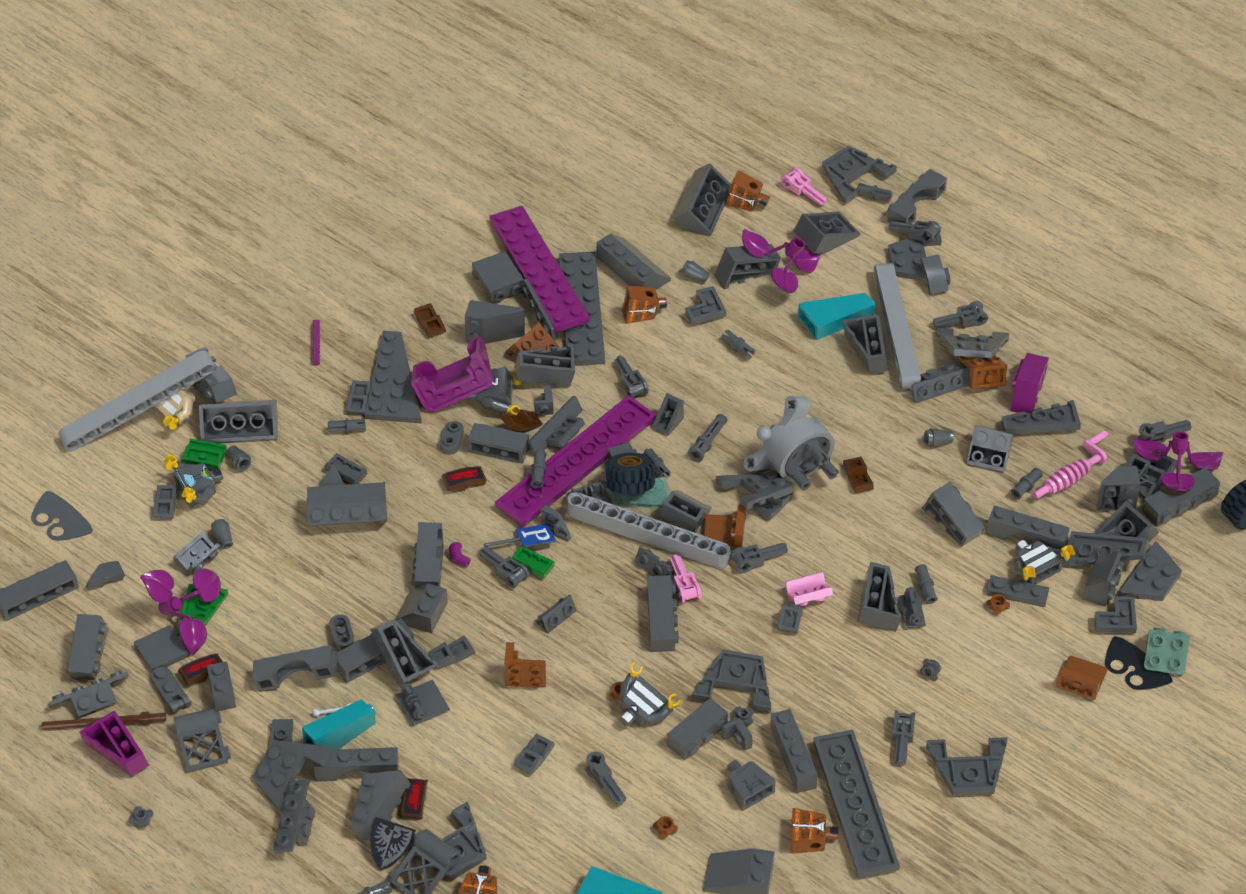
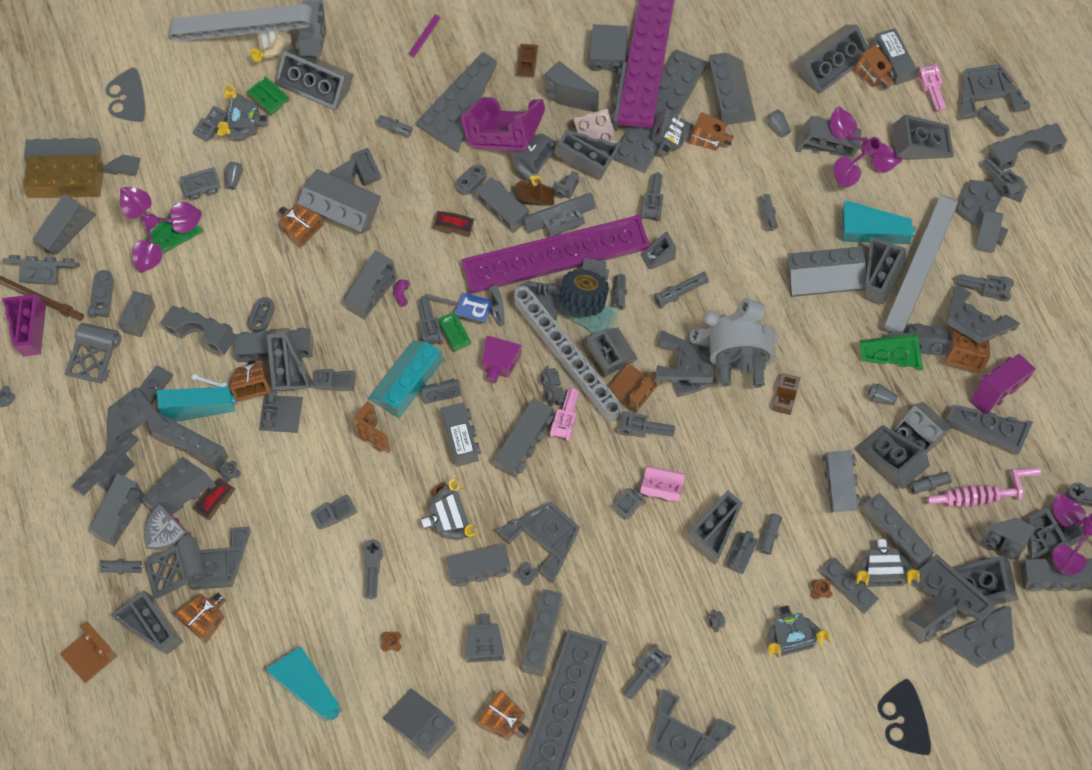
camera: 35 degrees right, 15 degrees up
dark grey tile [134,625,189,672] -> none
slope [178,653,223,685] -> none
dark grey cone [227,445,251,471] -> none
dark grey slope [346,380,371,414] -> none
dark grey slope [395,583,448,633] -> none
dark grey pin [531,450,547,488] -> none
dark grey plate [685,286,726,325] -> none
dark grey bracket [722,718,752,750] -> none
dark orange bracket [1056,655,1108,700] -> none
dark grey plate [1094,596,1137,633] -> none
sand green bracket [1144,627,1190,675] -> none
none -> pearl gold brick [23,155,104,198]
none -> dark grey wedge [90,473,145,547]
none -> dark grey plate [219,461,241,482]
none -> dark orange torso [230,360,271,402]
none -> dark orange torso [277,204,324,249]
none -> teal slope [368,341,443,418]
none -> dark grey brick [441,402,481,467]
none -> magenta torso [482,335,522,383]
none -> dark grey torso [652,109,693,156]
none -> torso [766,605,831,658]
none -> slope [786,246,866,297]
none -> dark grey slope [856,425,930,489]
none -> green wing [860,333,923,370]
none -> dark grey brick [873,28,917,85]

